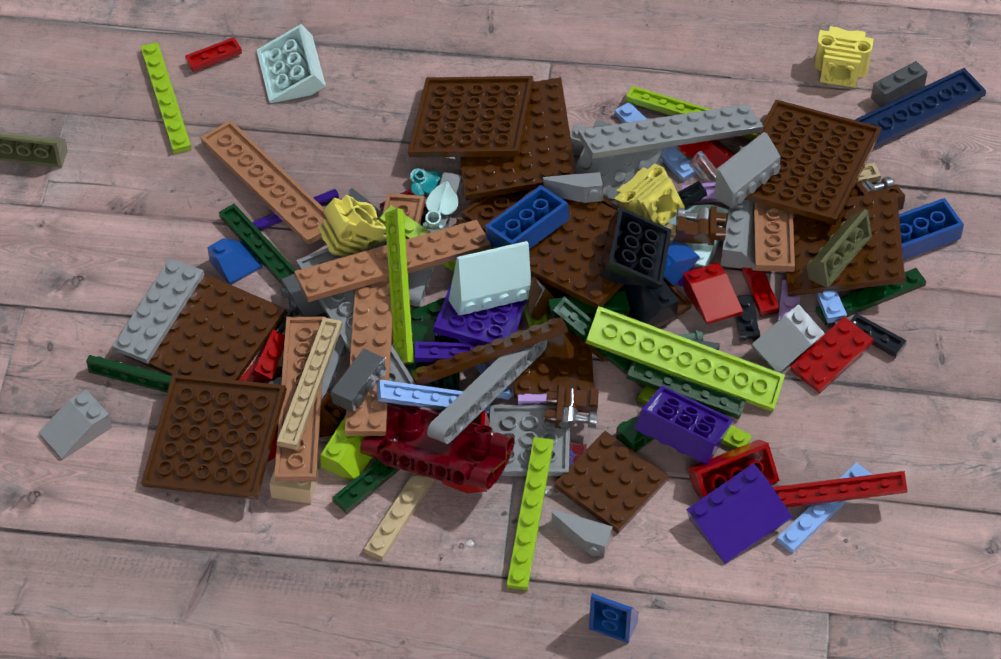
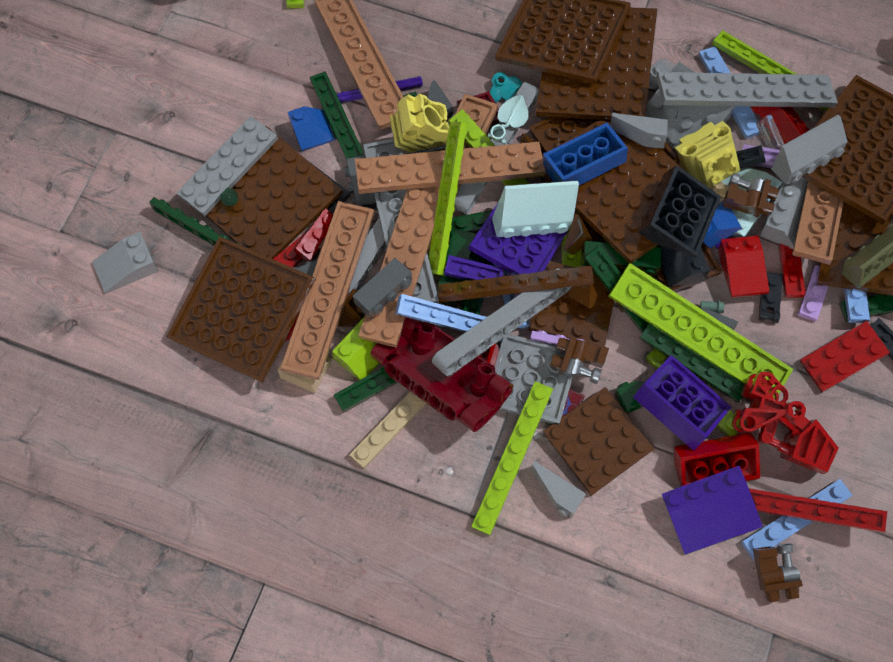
camera: 15 degrees right, 15 degrees up
tan plate [277,317,343,450] -> none
blue slope [589,593,639,643] -> none
light grey slope [751,304,825,373] -> none
none -> clear green plate [219,187,238,207]
none -> red piece [732,372,839,474]
none -> reddish brown hips [752,543,803,602]

